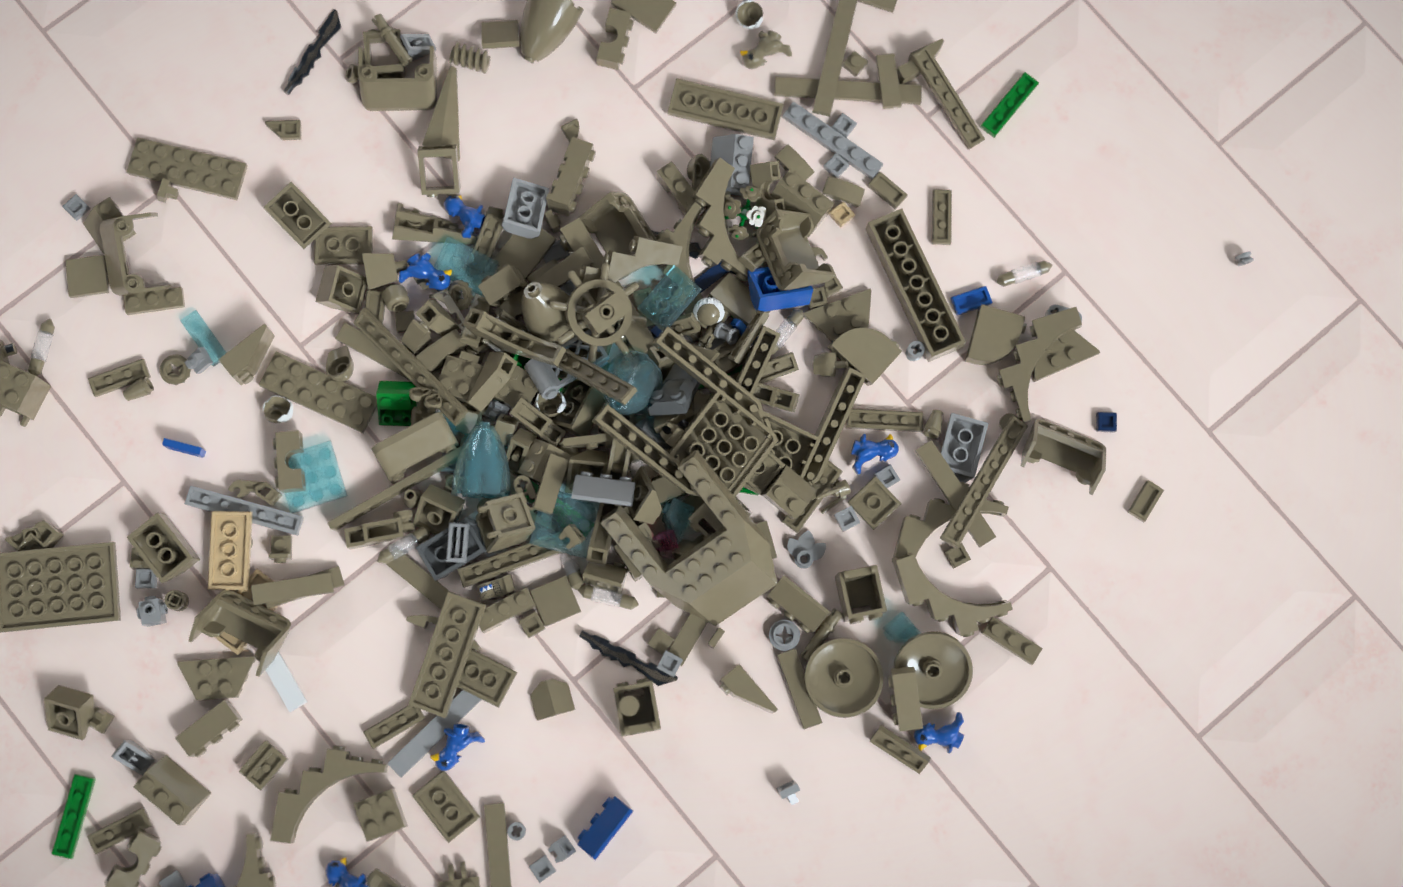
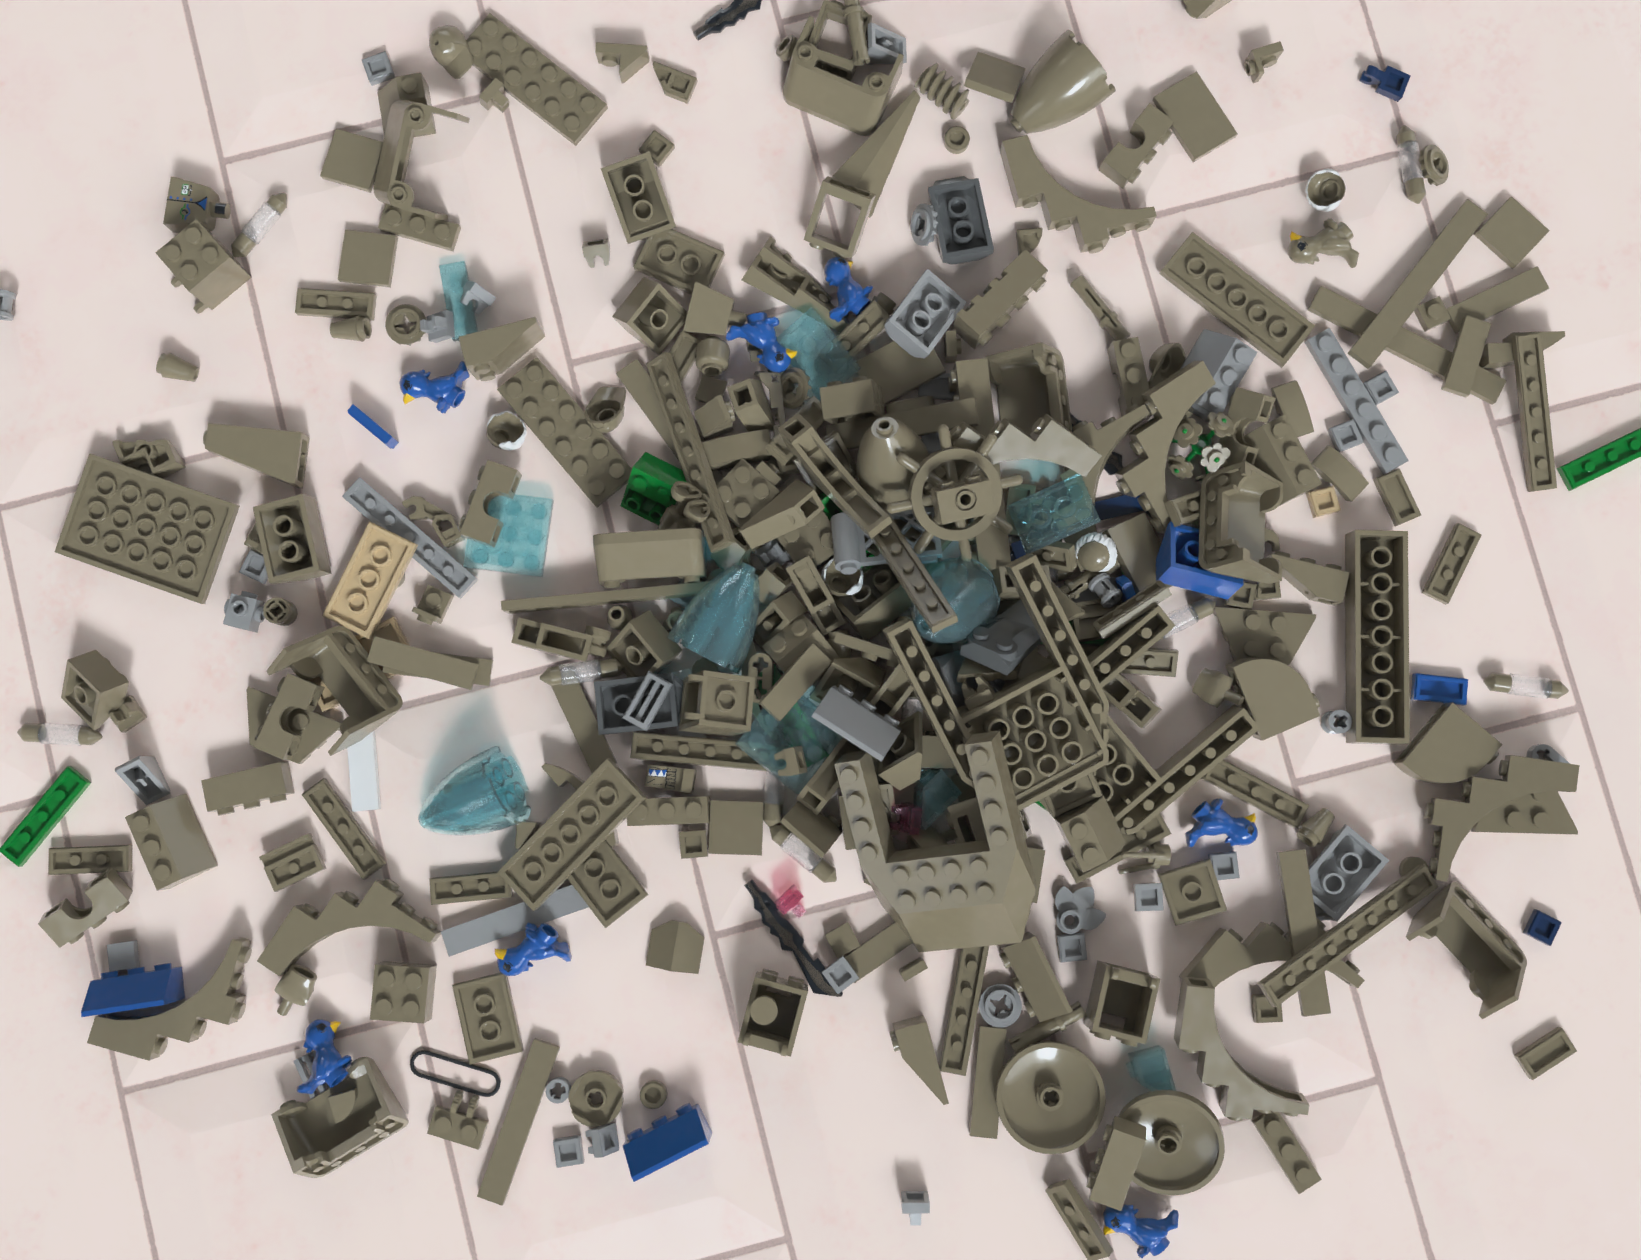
camera: 35 degrees right, 5 degrees up
none -> piece [17,723,103,746]
none -> dark tan cone [156,353,199,382]
none -> dark tan slope [203,423,310,489]
none -> dark tan arch [254,673,325,761]
none -> dark tan piece [274,964,317,1016]
none -> dark tan tile [301,778,387,880]
none -> dark tan tile [338,230,398,288]
none -> blue animal [399,361,470,413]
none -> black piece [410,1050,501,1097]
none -> clear light blue cylinder [418,746,531,836]
none -> dark tan cap [429,25,473,79]
none -> light grey tile [460,280,496,315]
none -> dark tan slope [515,821,541,849]
none -> dark tan plate [568,1070,624,1127]
none -> tile [582,238,610,268]
none -> dark tan slope [595,42,650,83]
none -> dark tan tile [639,130,675,167]
none -> dark tan tile [640,1080,668,1109]
none -> clear pink tile [774,884,807,918]
none -> light grey gear [910,203,939,246]
none -> dark grey slope [928,176,994,264]
none -> dark tan tile [939,946,989,1076]
none -> dark tan tile [944,126,970,154]
none -> dark tan arch [1000,135,1157,254]
none -> light grey tile [1056,932,1087,963]
none -> dark tan pin [1070,275,1131,341]
none -> dark tan slope [1265,551,1350,606]
none -> dark tan tile [1447,266,1549,334]

